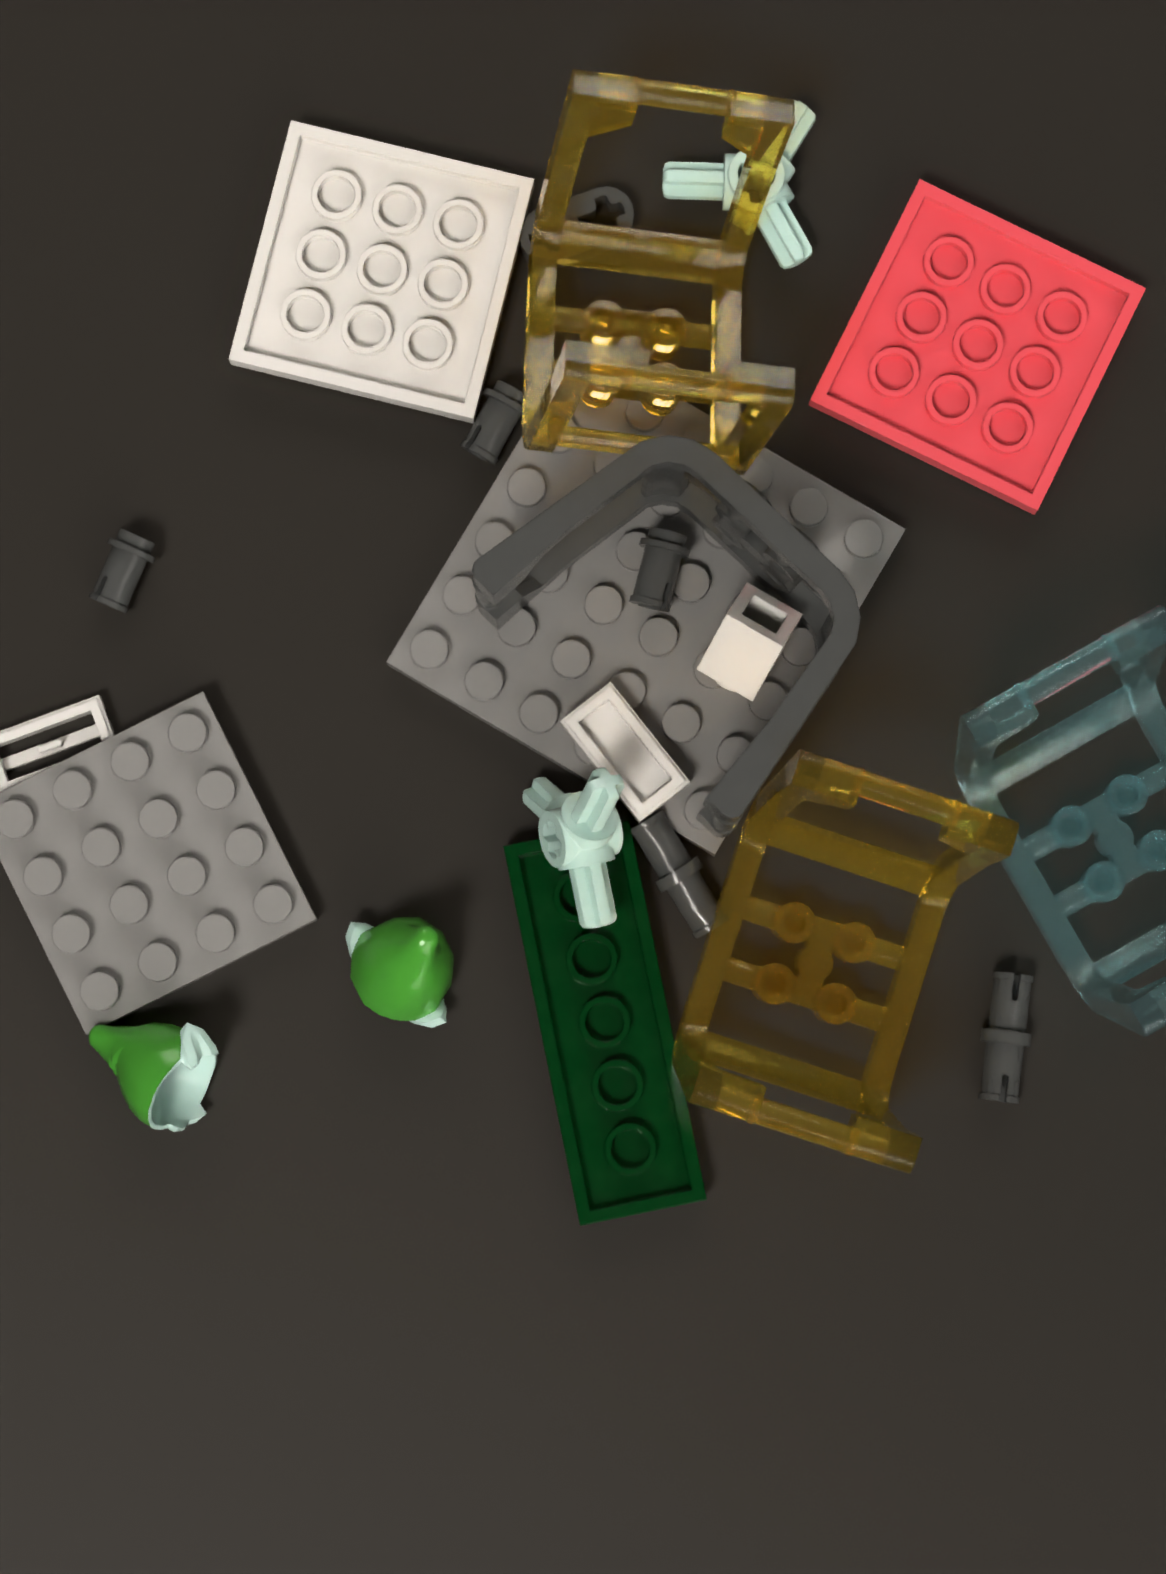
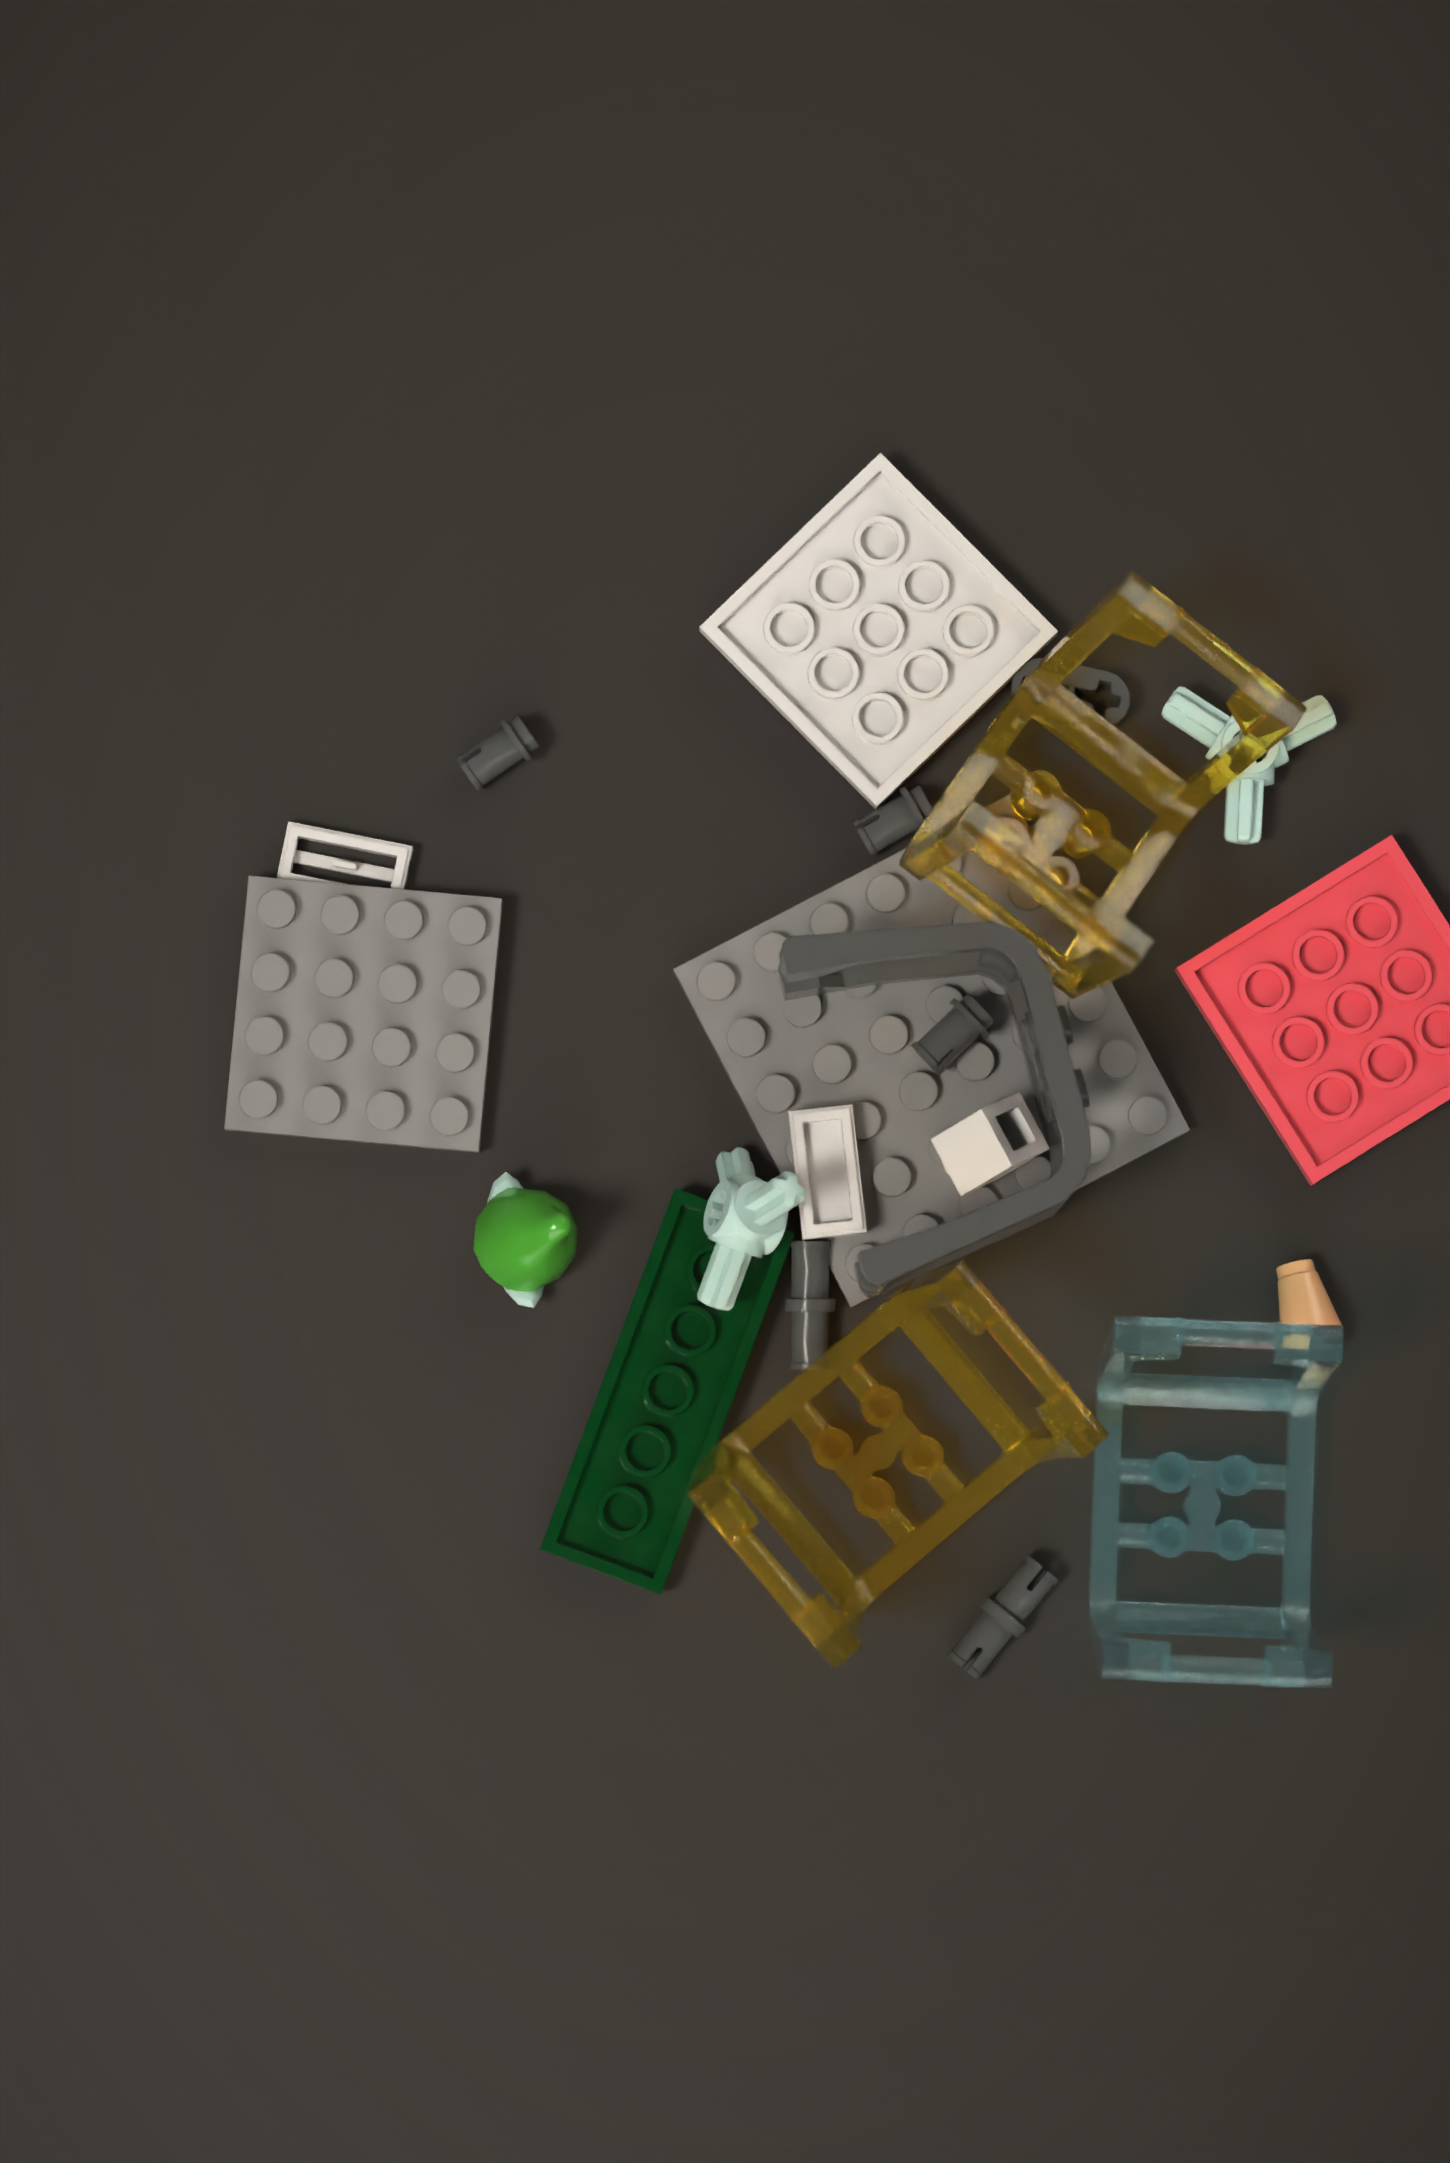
camera: 35 degrees right, 0 degrees up
hat [89,1022,219,1132] -> none
none -> light nougat cone [1276,1259,1343,1358]

